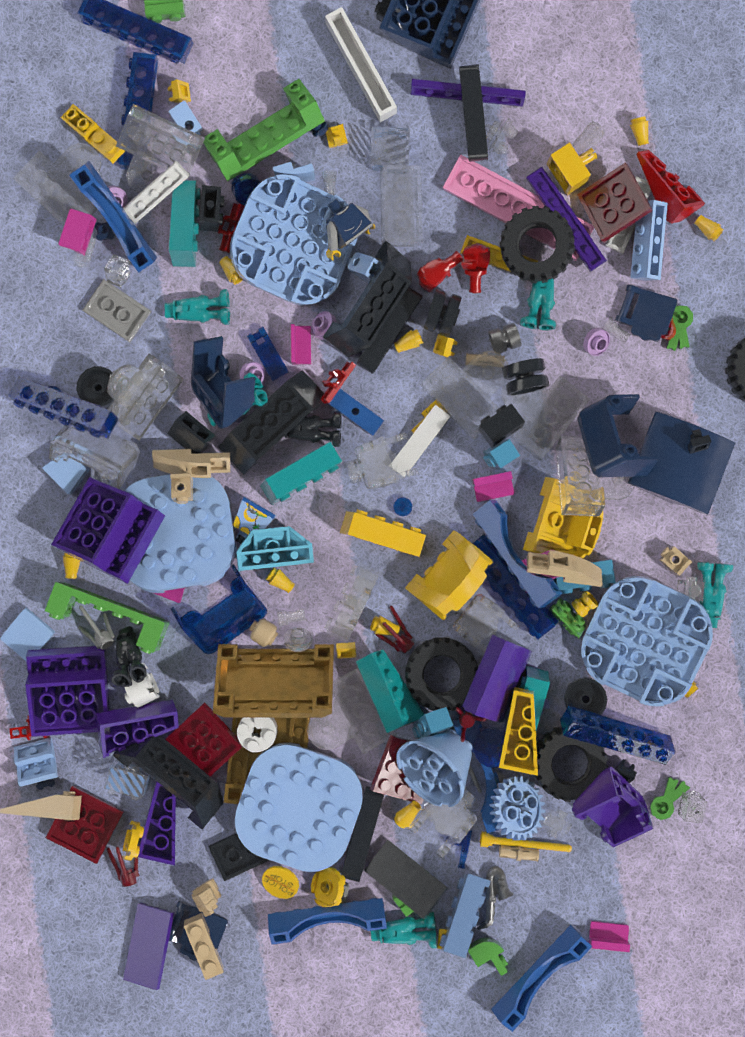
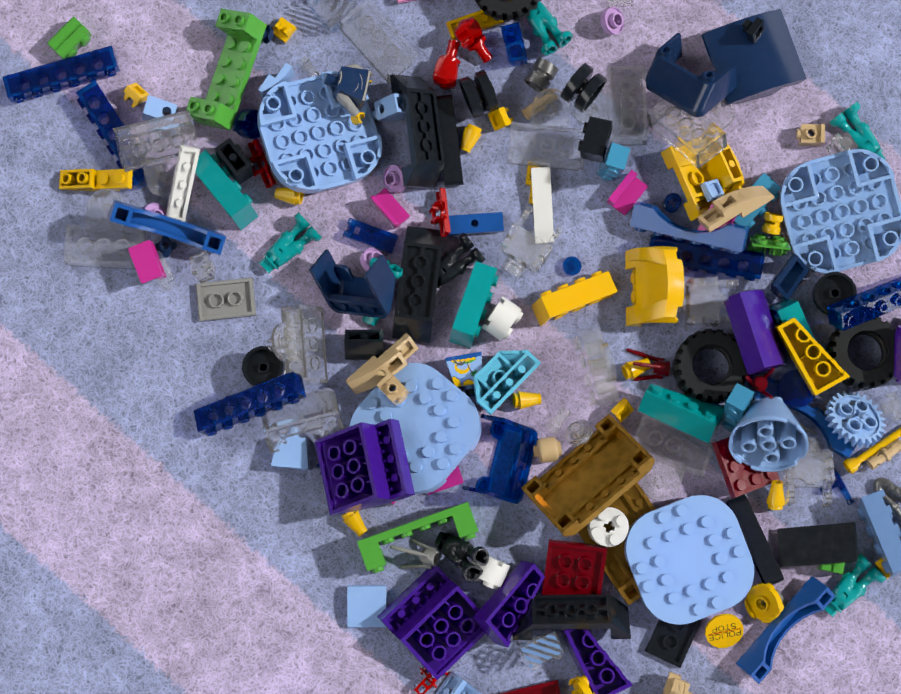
camera: 40 degrees left, 5 degrees down
none -> white brick [481,296,524,341]
none -> clear blue slope [500,22,528,68]
none -> clear blue bush [663,193,682,213]
none -> light blue tile [700,179,725,202]
none -> dark blue tile [770,253,809,301]

